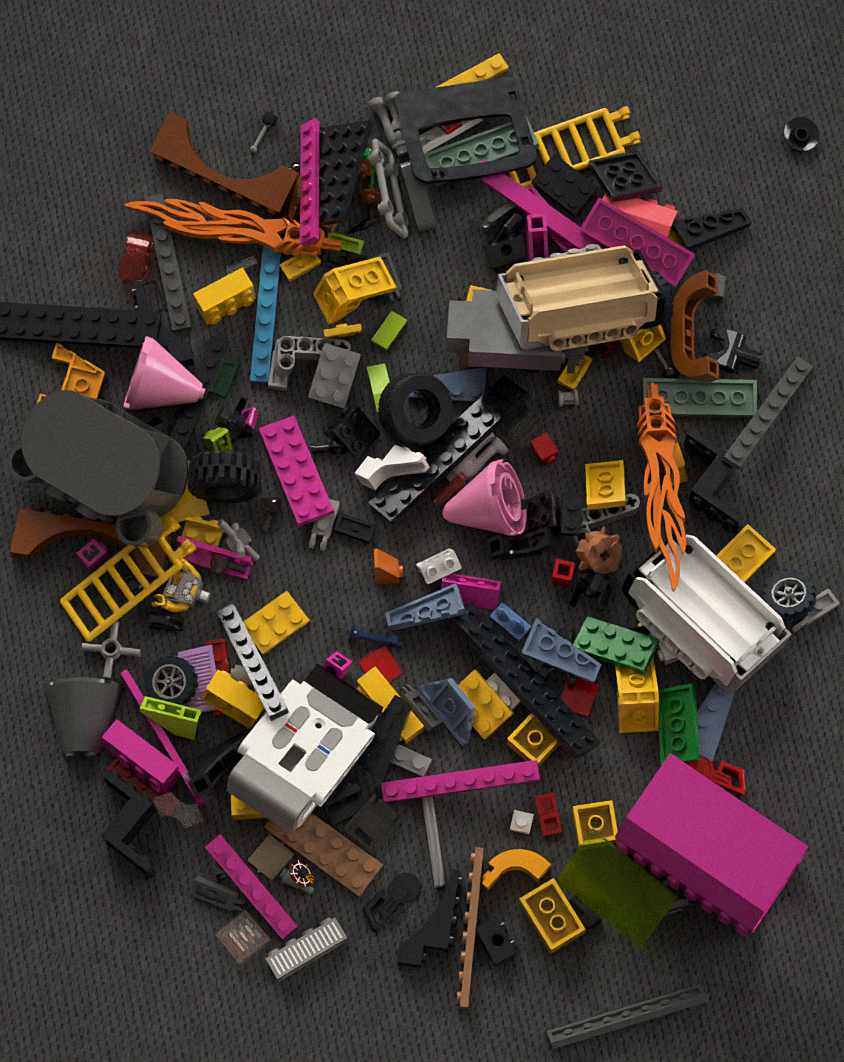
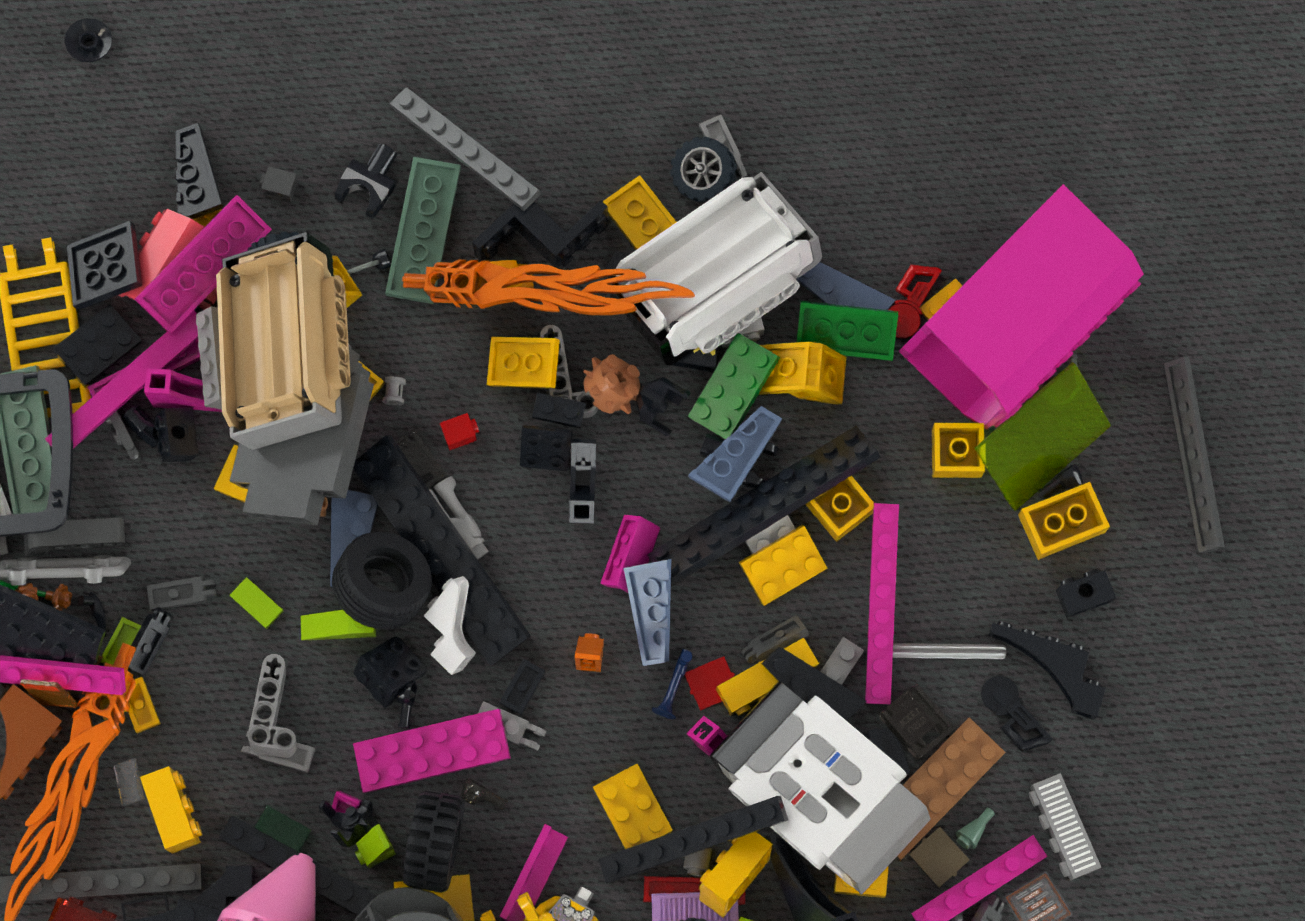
camera: 85 degrees left, 5 degrees up
yellow bracket [182,515,224,547] -> none
clear smoke bar [210,556,247,575] -> none
light grey bar [217,519,260,561] -> none
dark azure plate [250,246,281,384] -> none
clear red piece [289,860,314,888] -> none
light grey plate [308,343,361,408] -> none
yellow bracket [313,257,396,325] -> none
yellow plate [323,324,362,339] -> none
white bracket [415,548,461,584] -> none
sand blue wing [417,678,476,747] -> none
clear red plate [433,471,467,507] -> none
bright pink cone [442,459,527,536] -> none
medium nougat plate [456,847,484,1010] -> none
light orange arch [481,849,551,891] -> none
medium blue tile [489,602,532,642] -> none
white plate [510,810,534,834] -> none
red slope [534,792,562,836] -> none
red brick [551,559,575,588] -> none
red piece [561,677,599,717] -> none
dark orange arch [670,270,719,383] -> none

